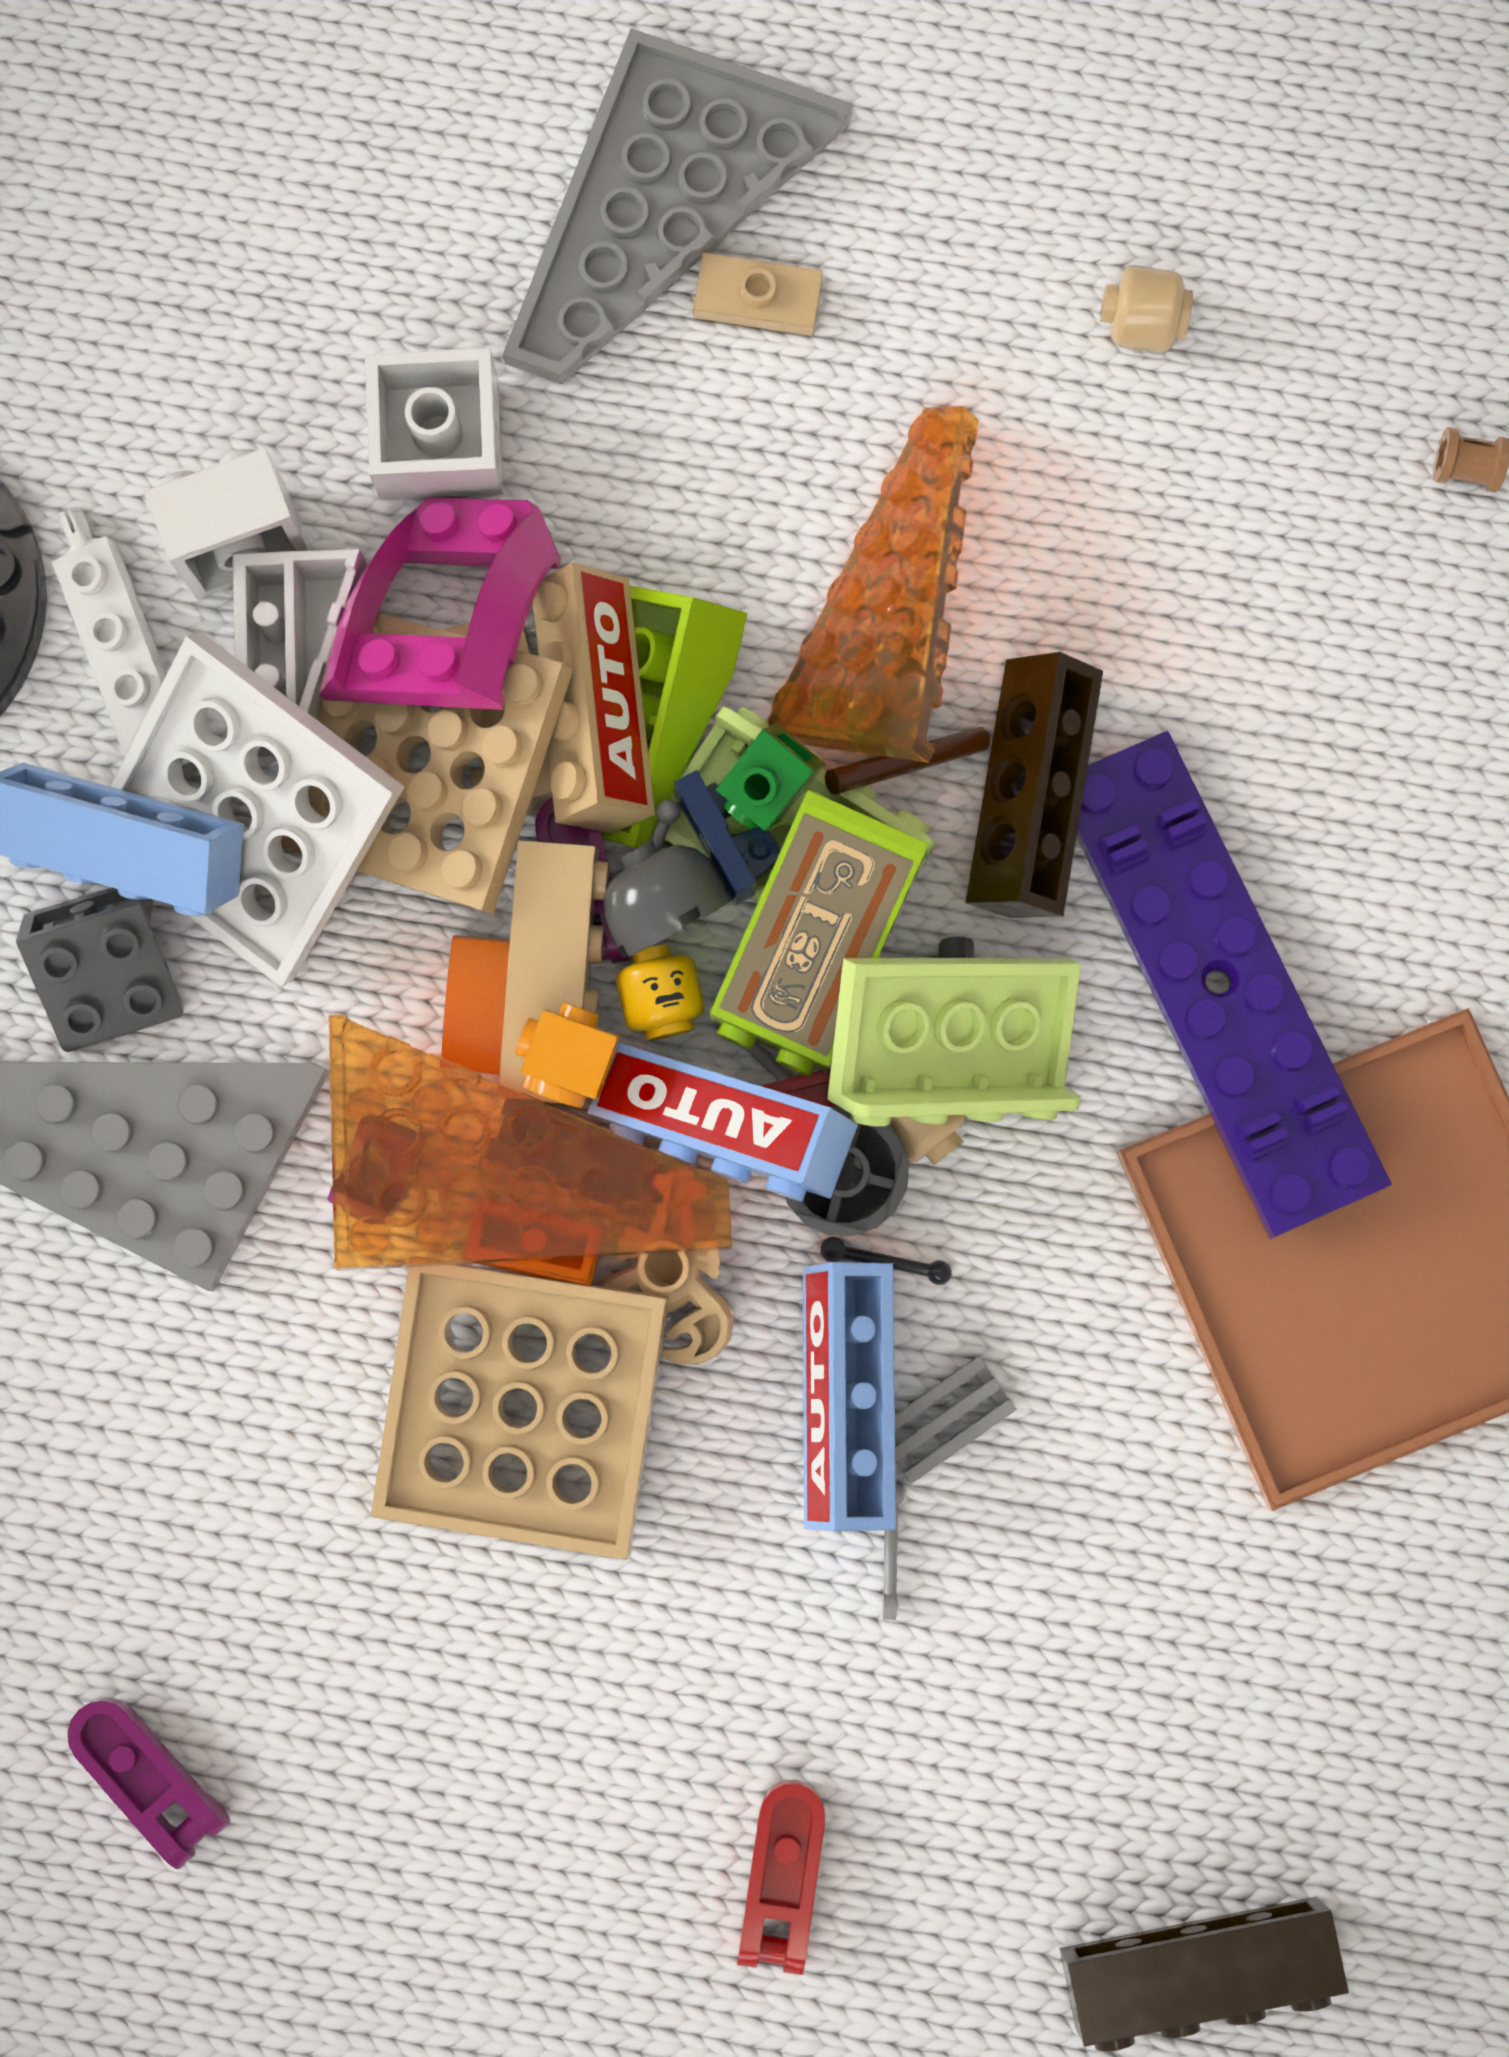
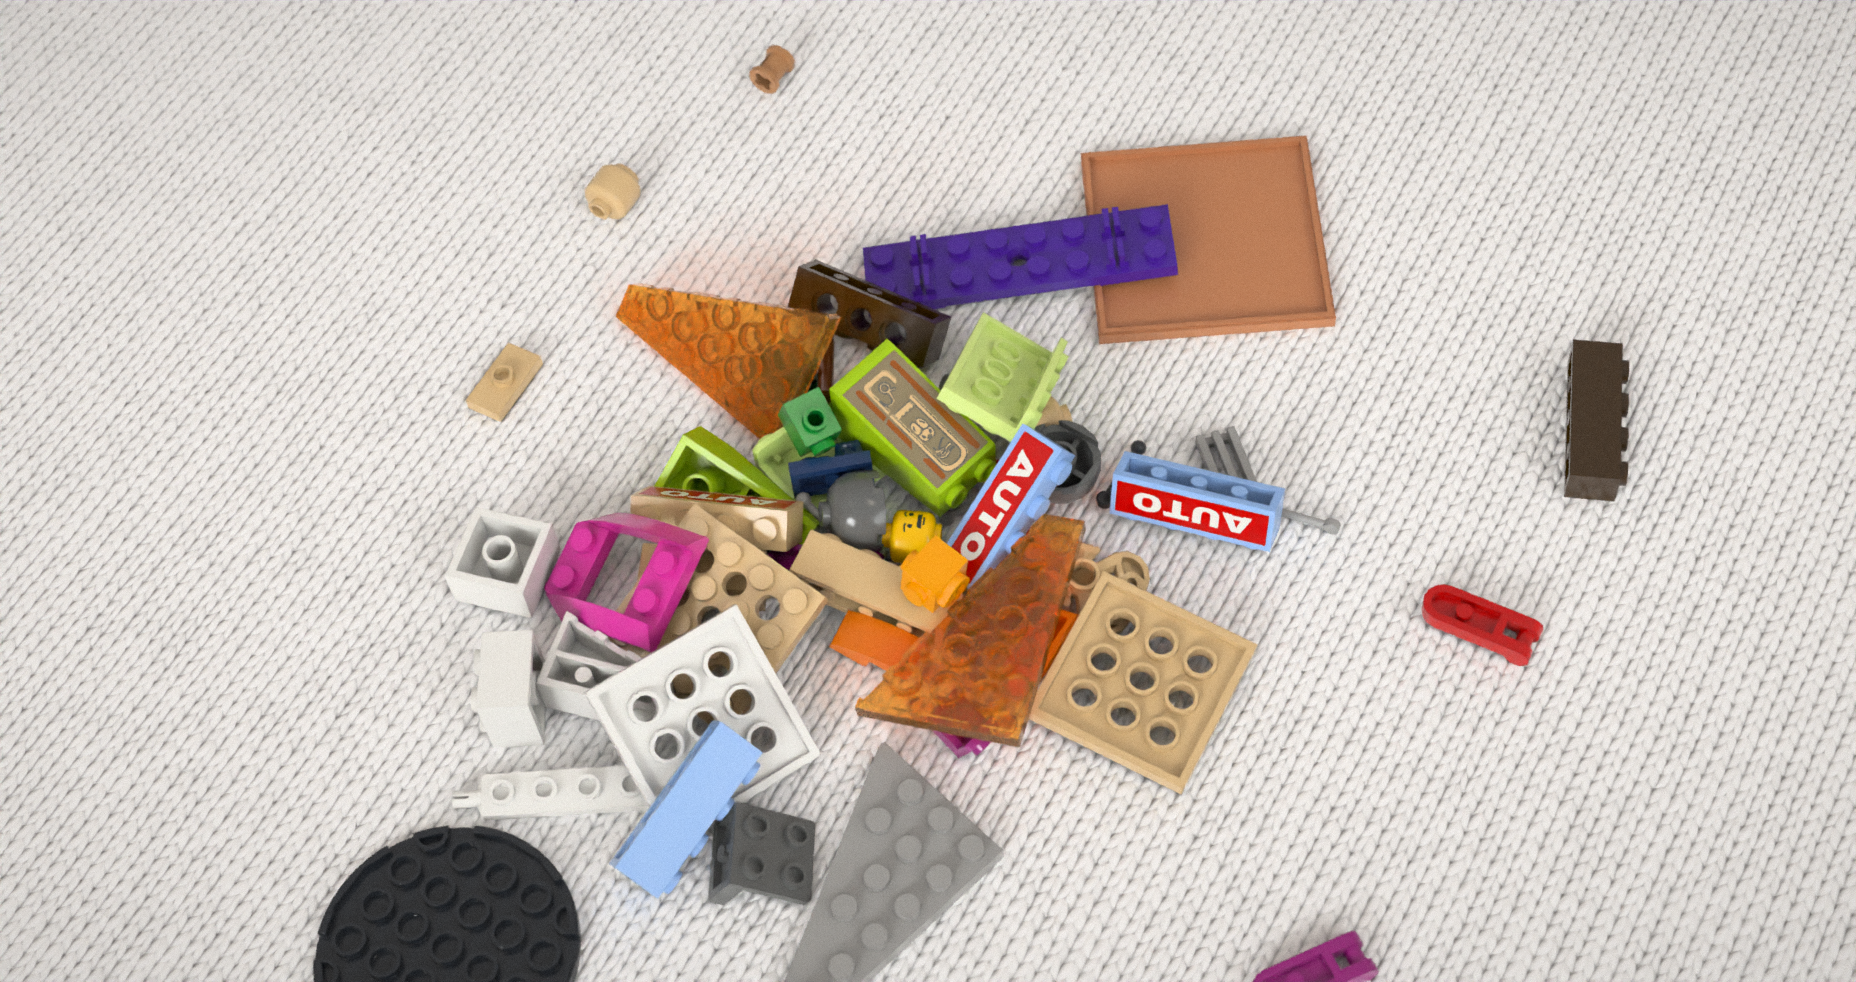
camera: 65 degrees left, 25 degrees down
light grey wing [503,28,853,384] -> none

